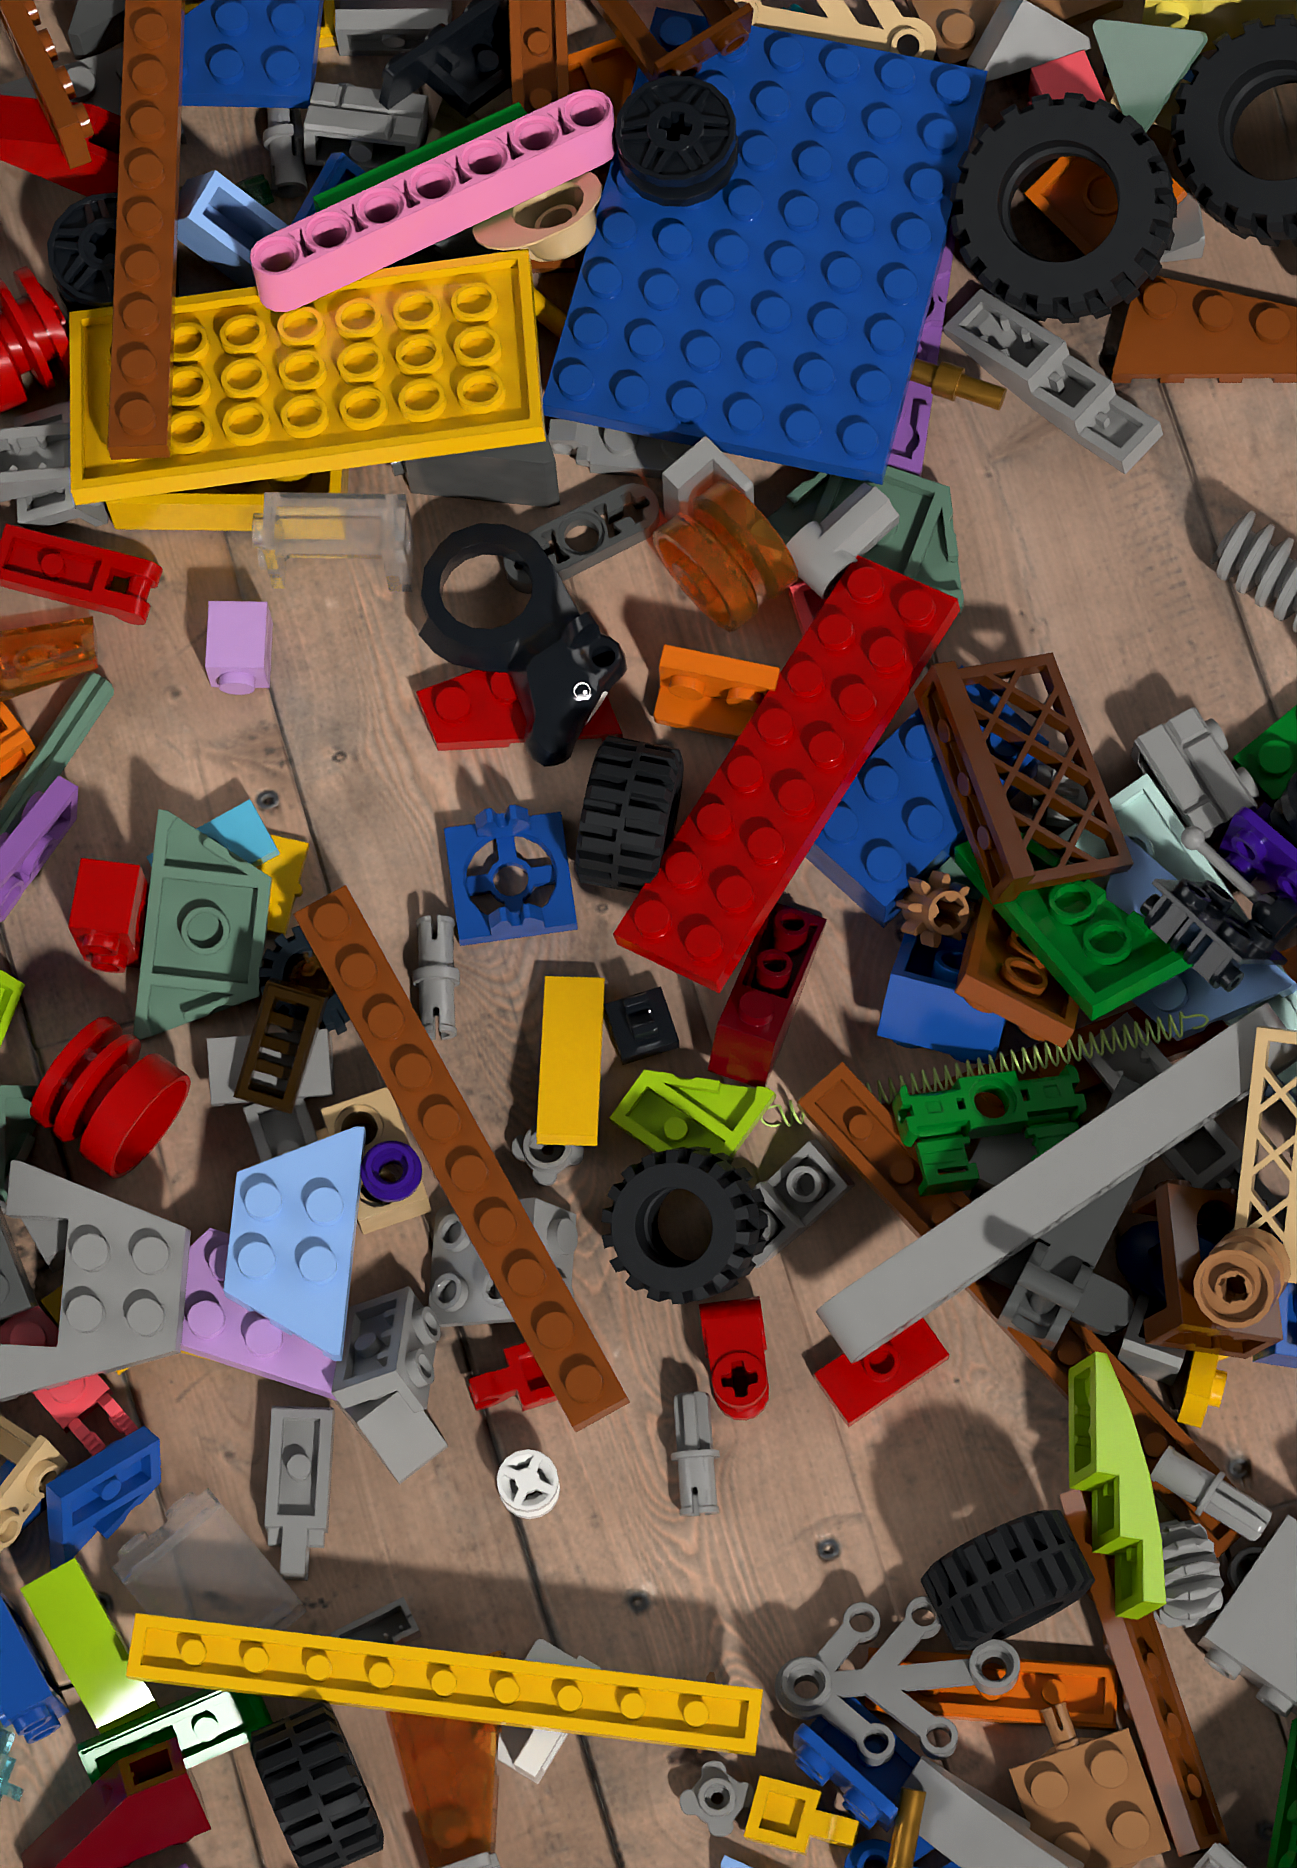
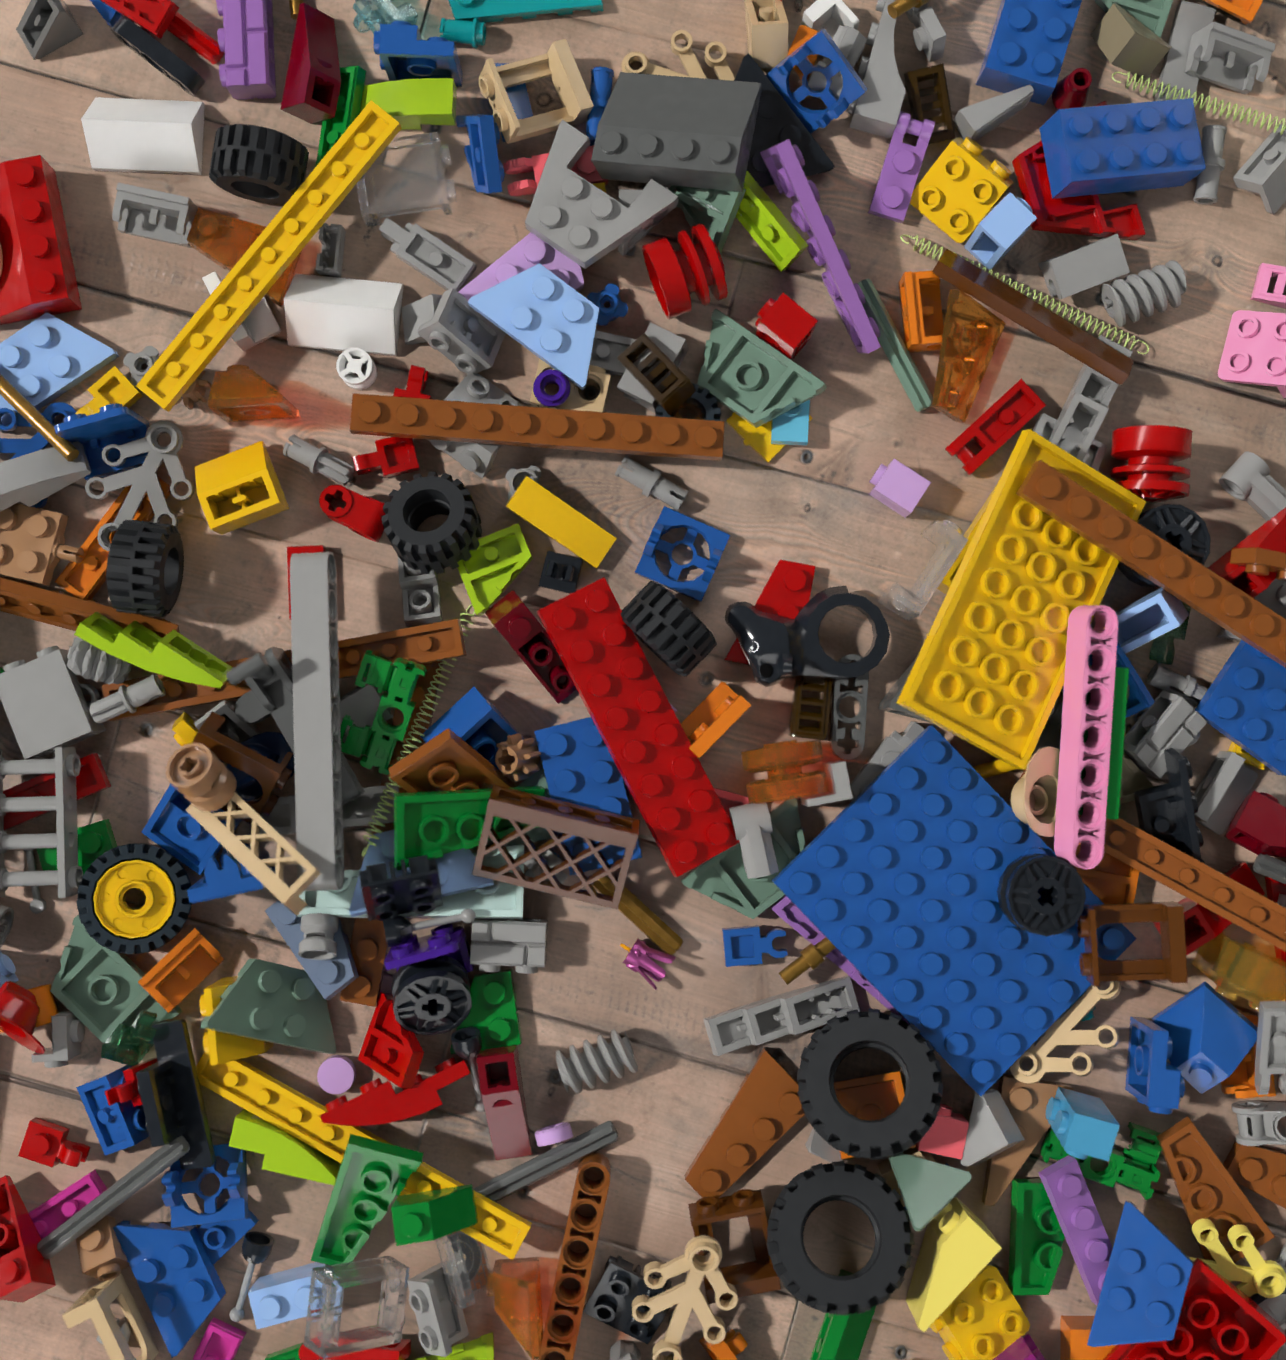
camera: 115 degrees right, 15 degrees up
none -> yellow slope [194,441,290,535]
none -> clear orange slope [208,365,299,422]
none -> white slope [283,273,404,356]
none -> red plate [352,437,420,478]
none -> blue plate [586,283,628,326]
none -> pearl gold axle [592,875,683,955]
none -> flat silver piece [620,938,676,990]
none -> blue plate [722,925,788,967]
none -> dark brown slope [788,676,832,741]

